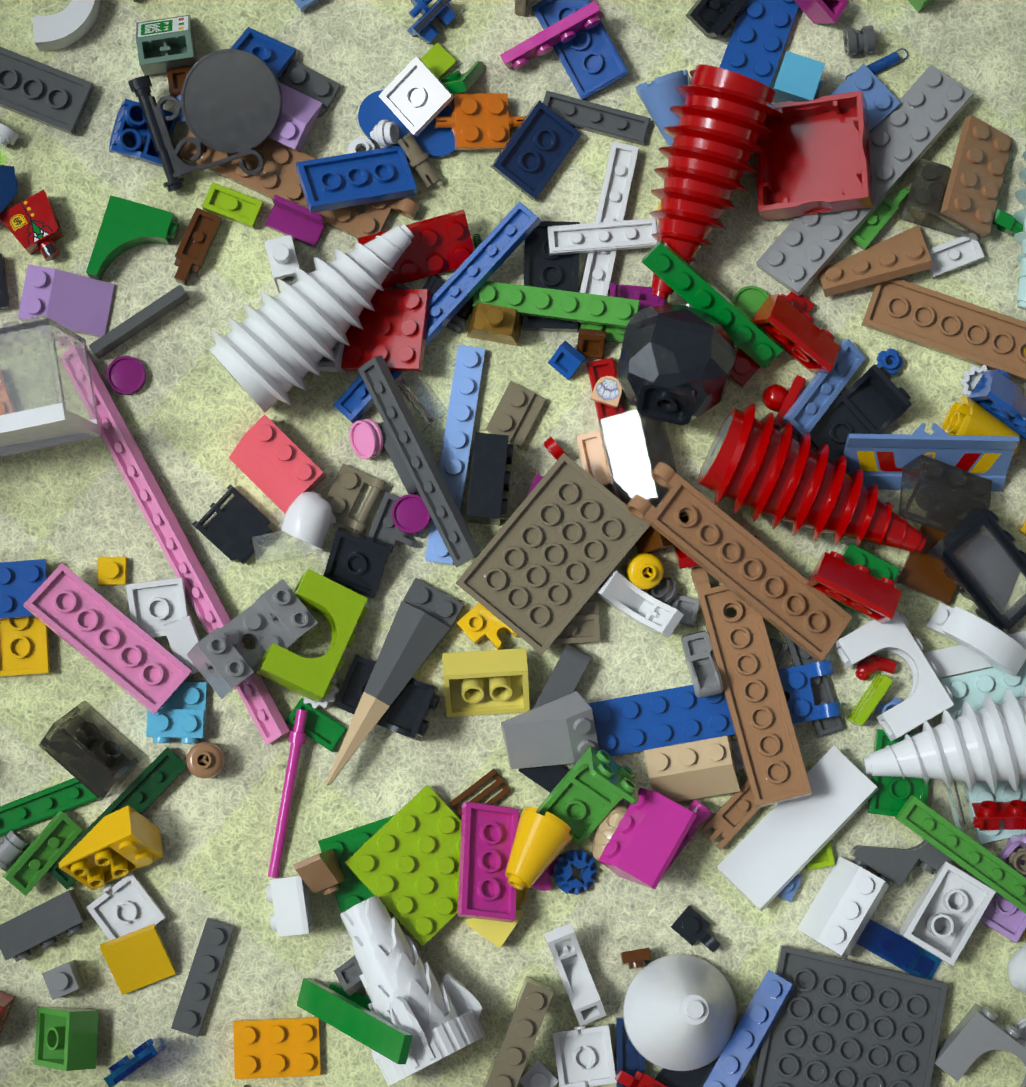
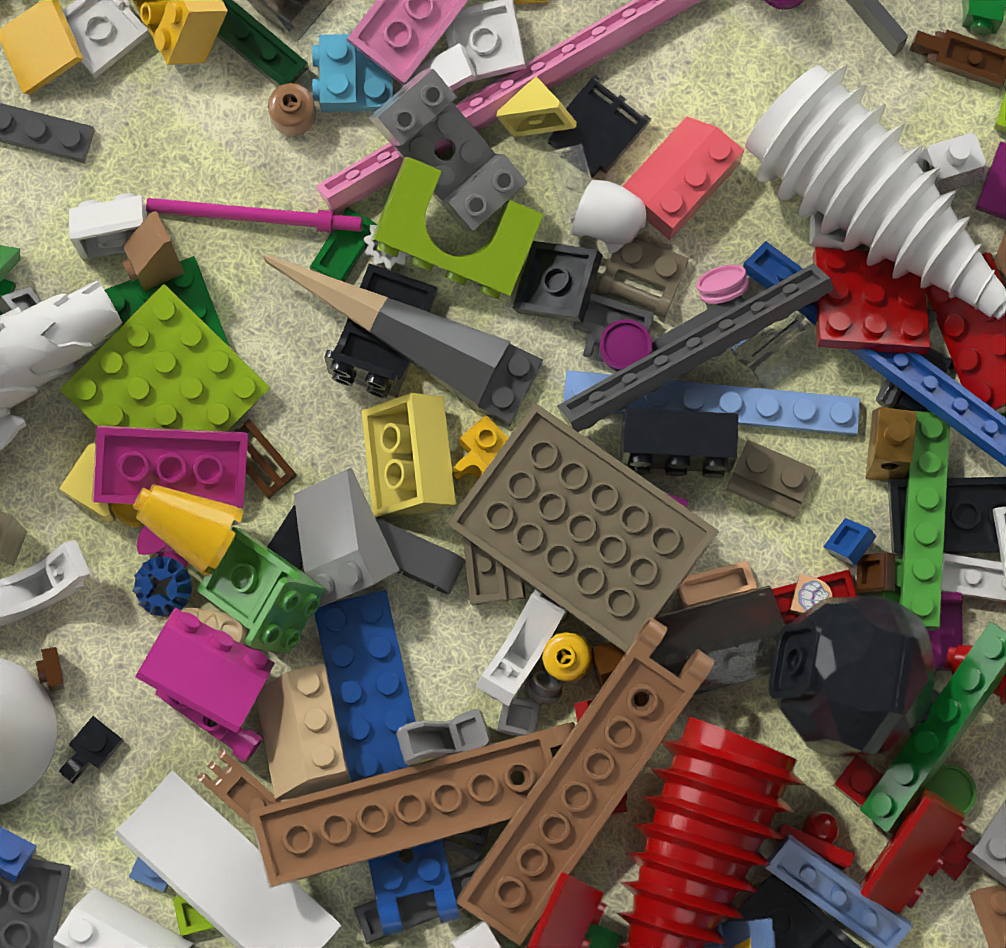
camera: 90 degrees right, 5 degrees down
red tile [543,436,568,460] -> none
none -> light yellow slope [496,77,577,137]

